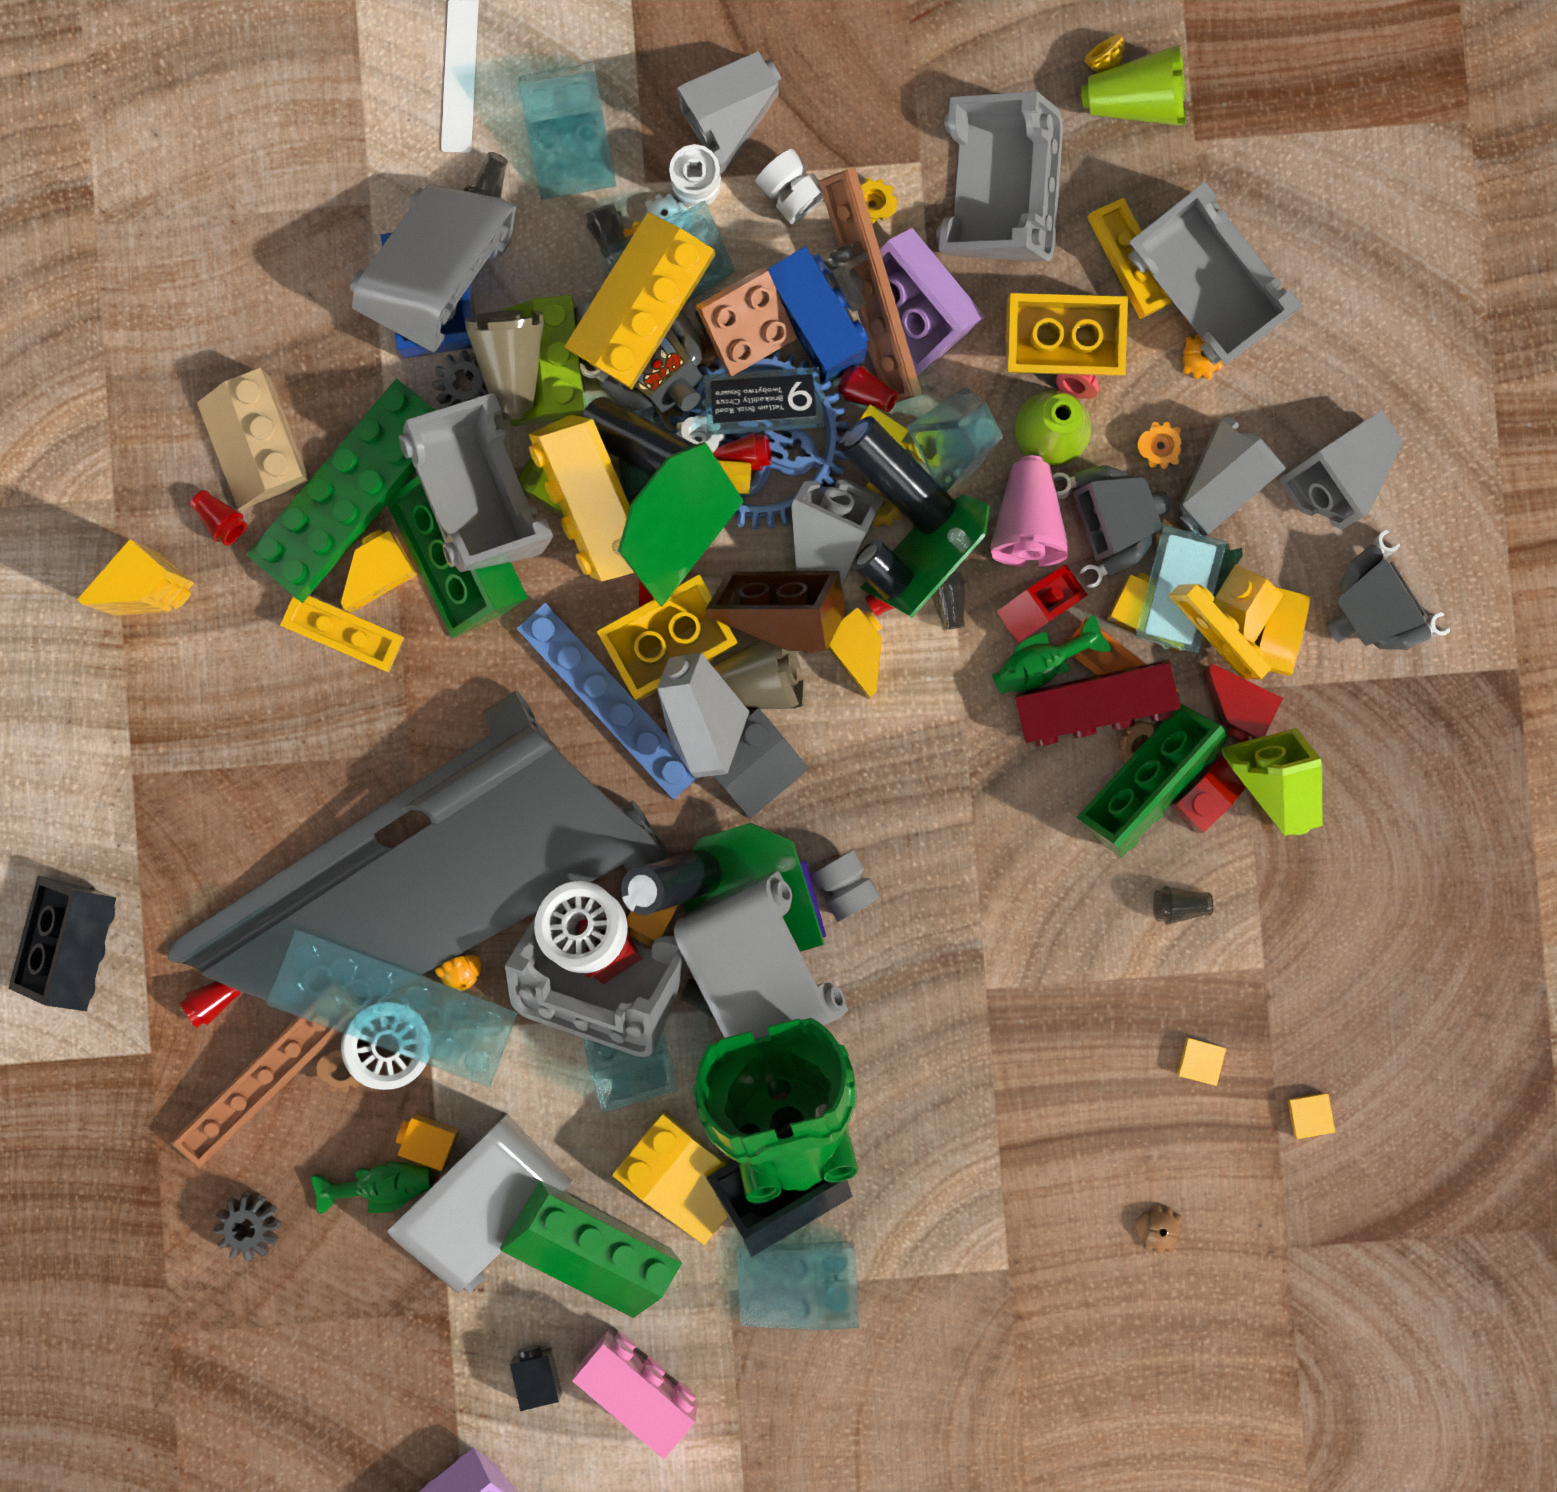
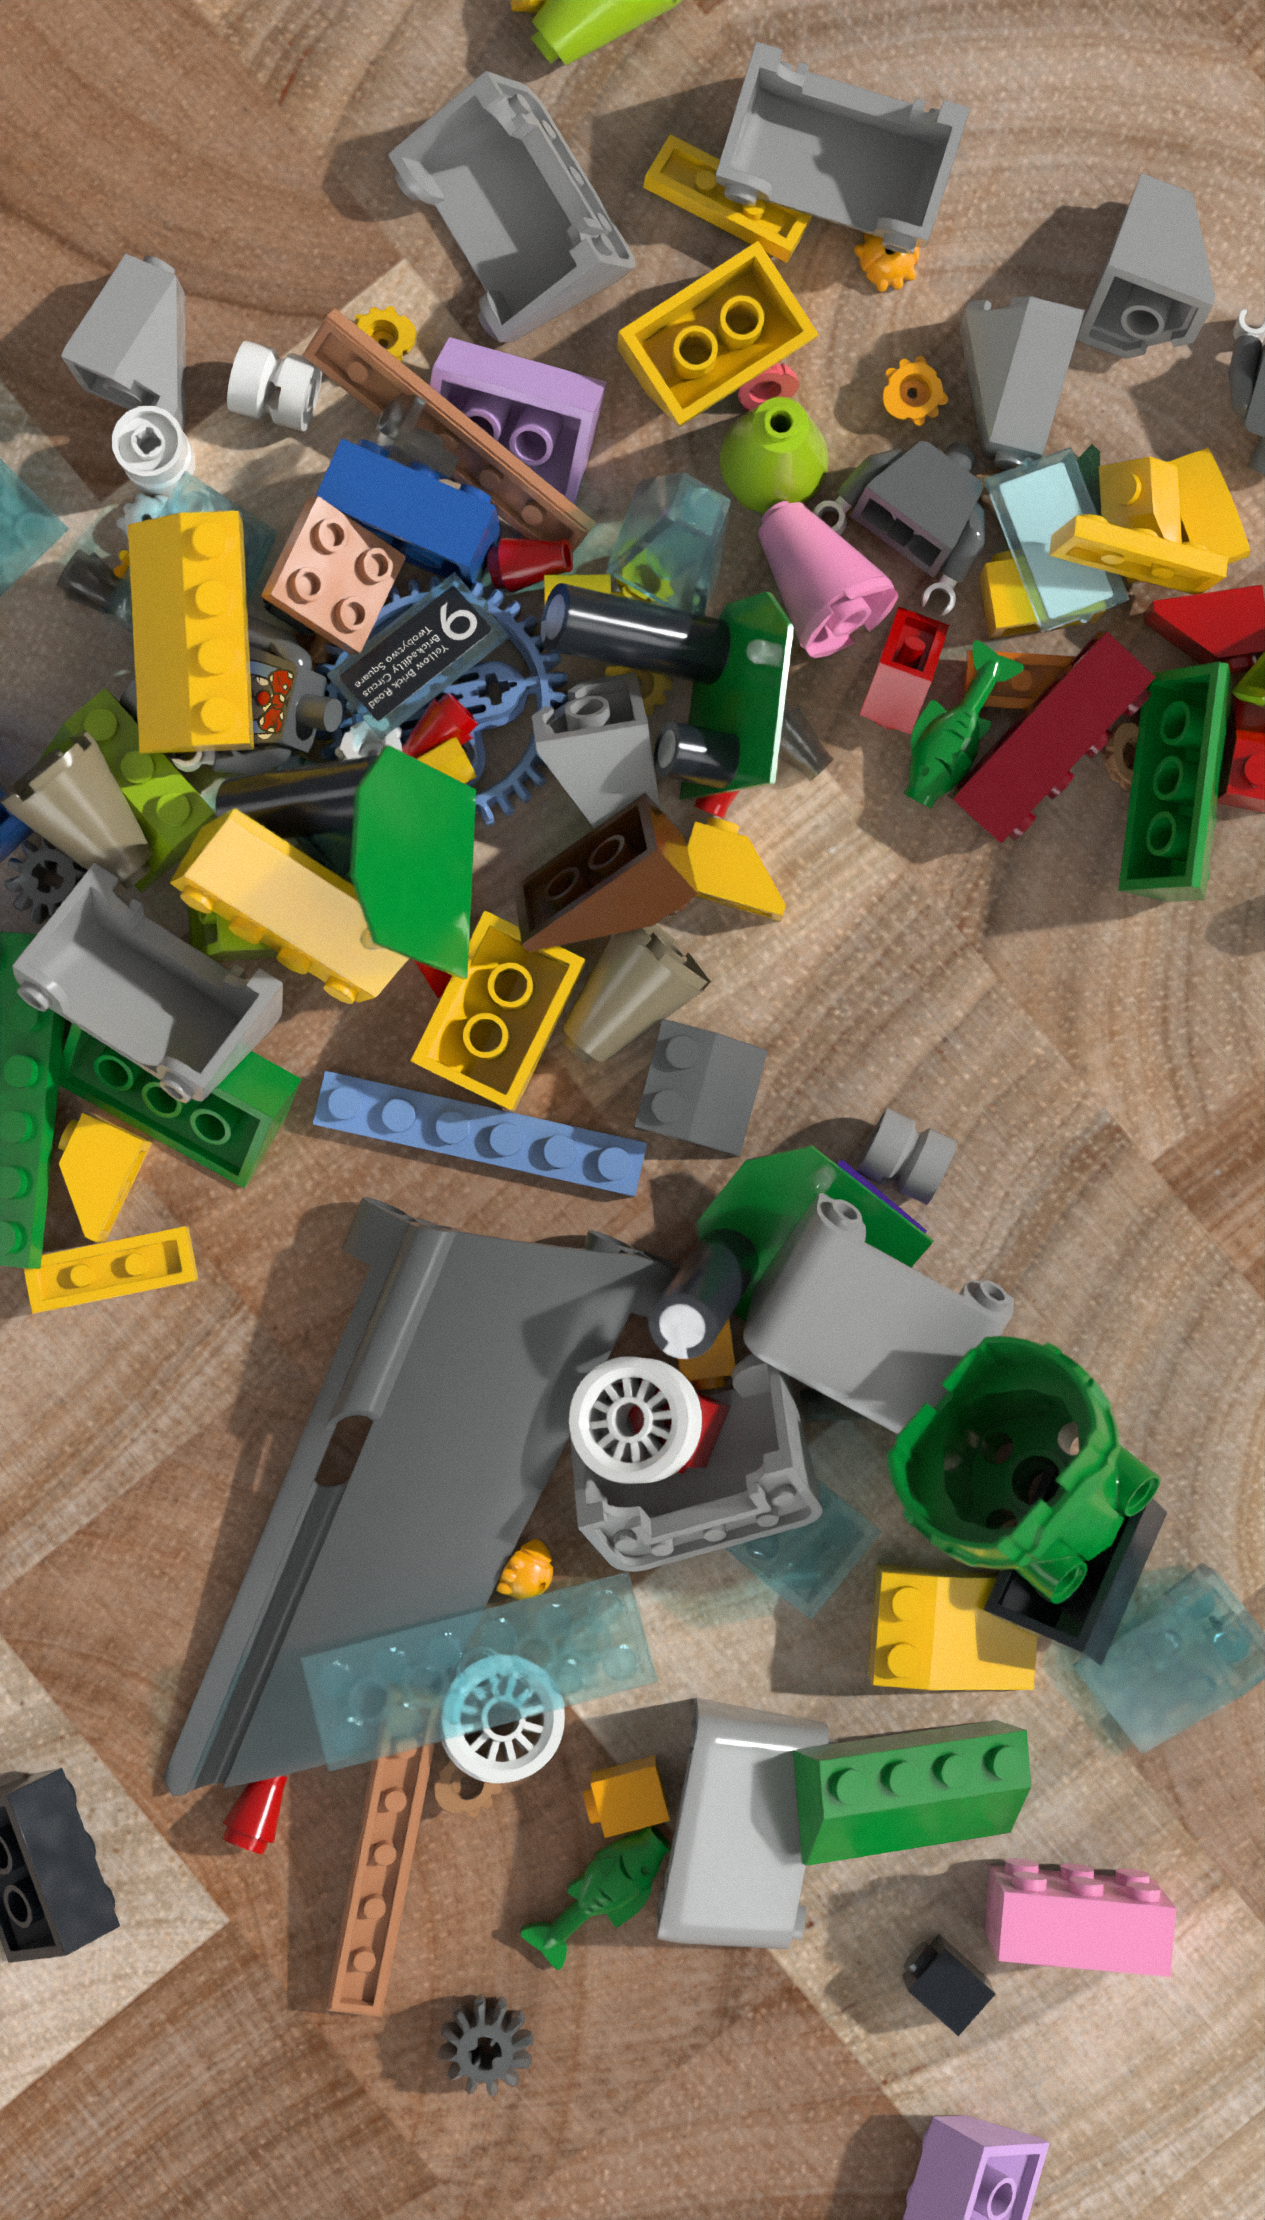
camera: 40 degrees left, 0 degrees up
light grey slope [657,653,749,778] -> none

